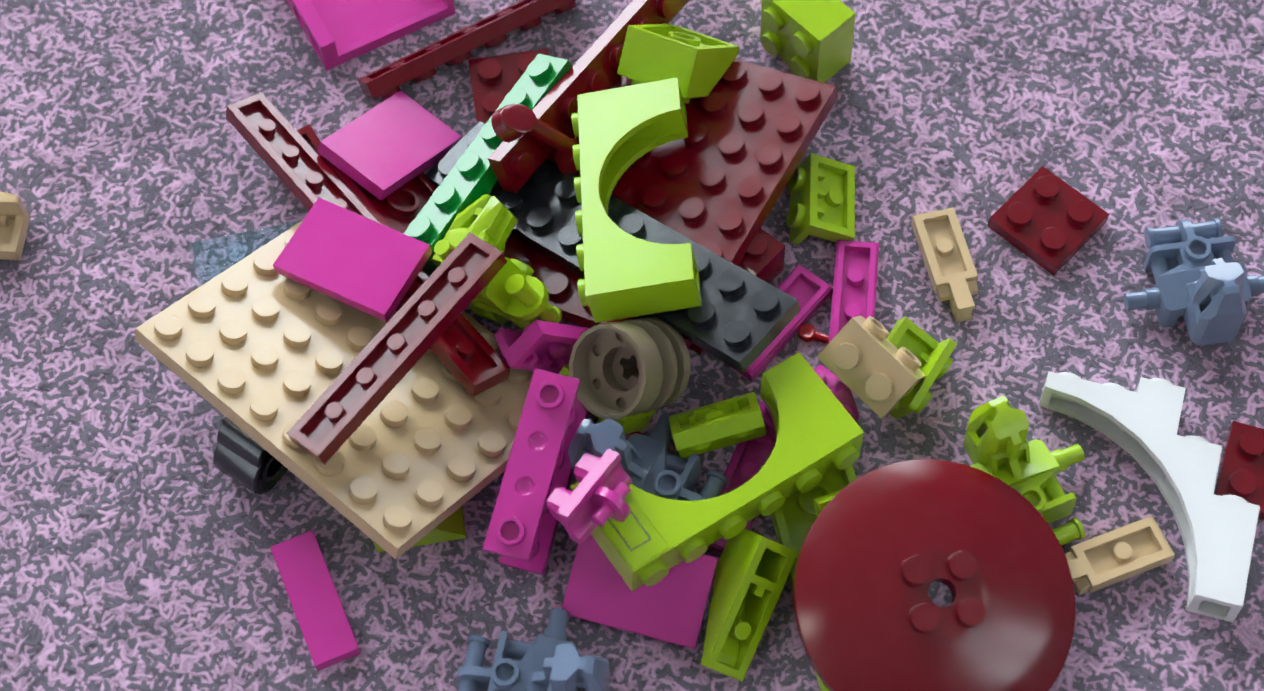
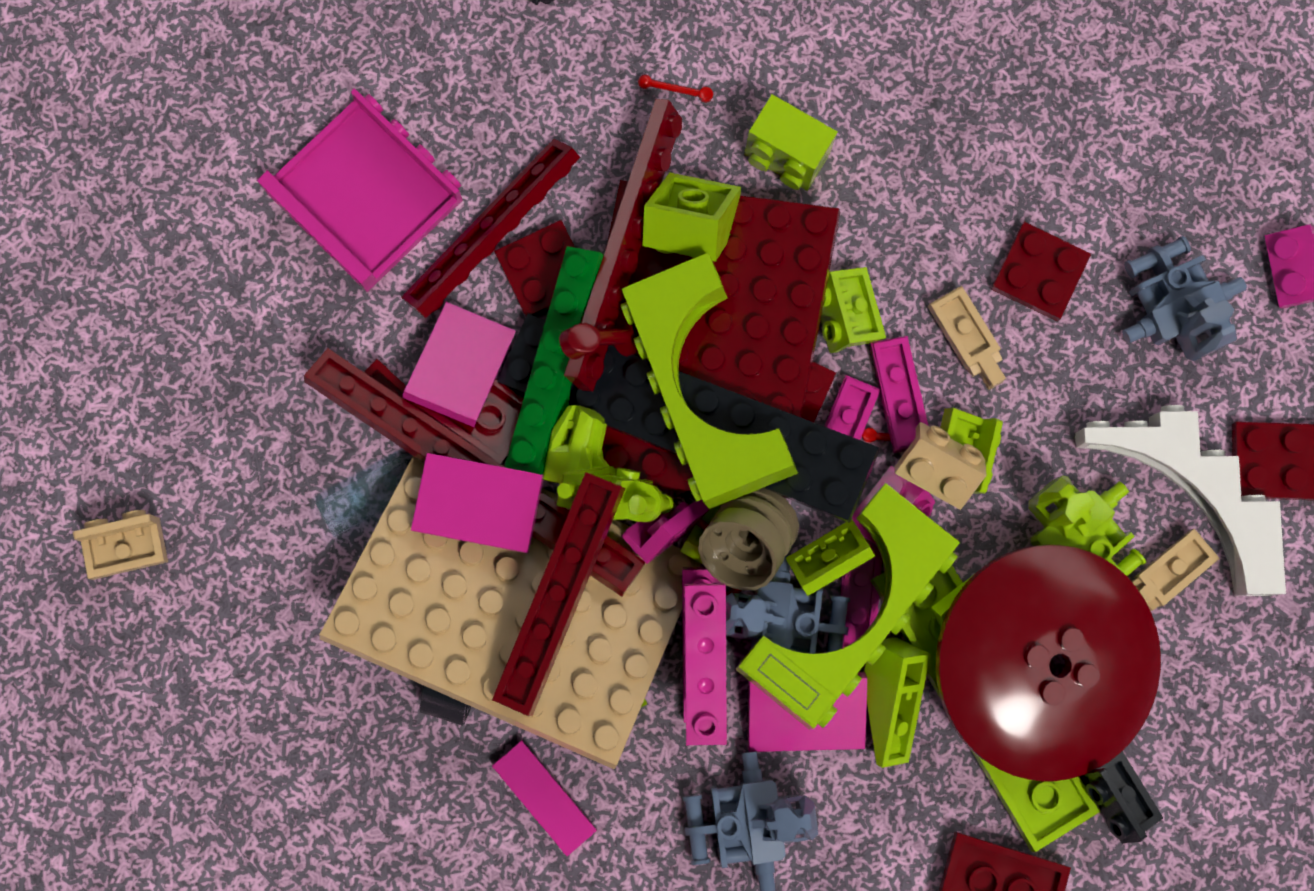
camera: 25 degrees left, 20 degrees up
dark pink hips [546,449,632,545] -> none

